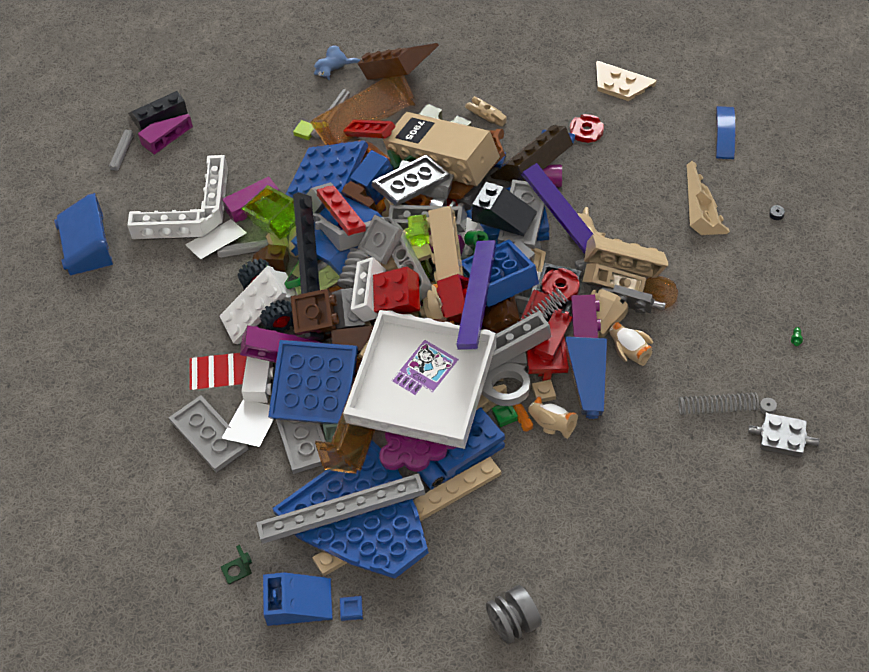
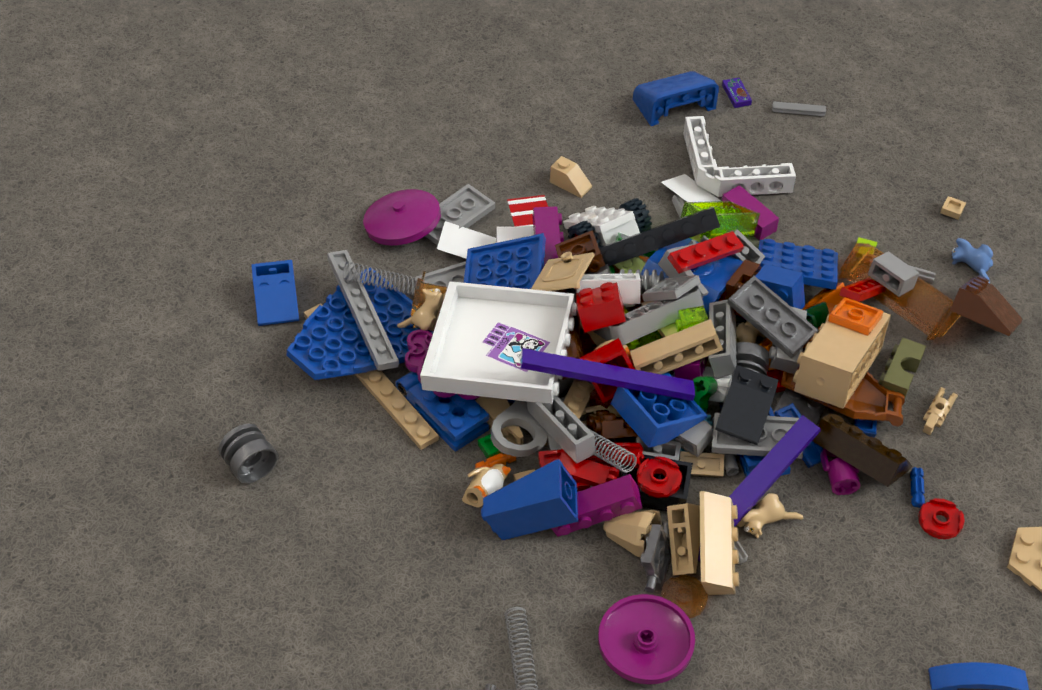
camera: 80 degrees right, 5 degrees down
black slope [128,91,188,132] -> none
magenta slope [138,114,193,155] -> none
dark green bracket [221,545,252,584] -> none
blue tile [340,596,363,621] -> none
animal [609,322,653,366] -> none
tan wedge [687,161,730,235] -> none
none -> light grey piece [343,261,422,296]
none -> magenta dish [363,189,441,246]
none -> tan animal [397,288,446,331]
none -> tan container [531,252,594,291]
none -> tan slope [550,156,592,198]
none -> magenta dish [598,594,695,684]
none -> dark purple tile [722,78,752,108]
none -> orange tile [828,297,884,336]
none -> light grey brick [868,251,919,296]
none -> tan plate [940,196,966,220]

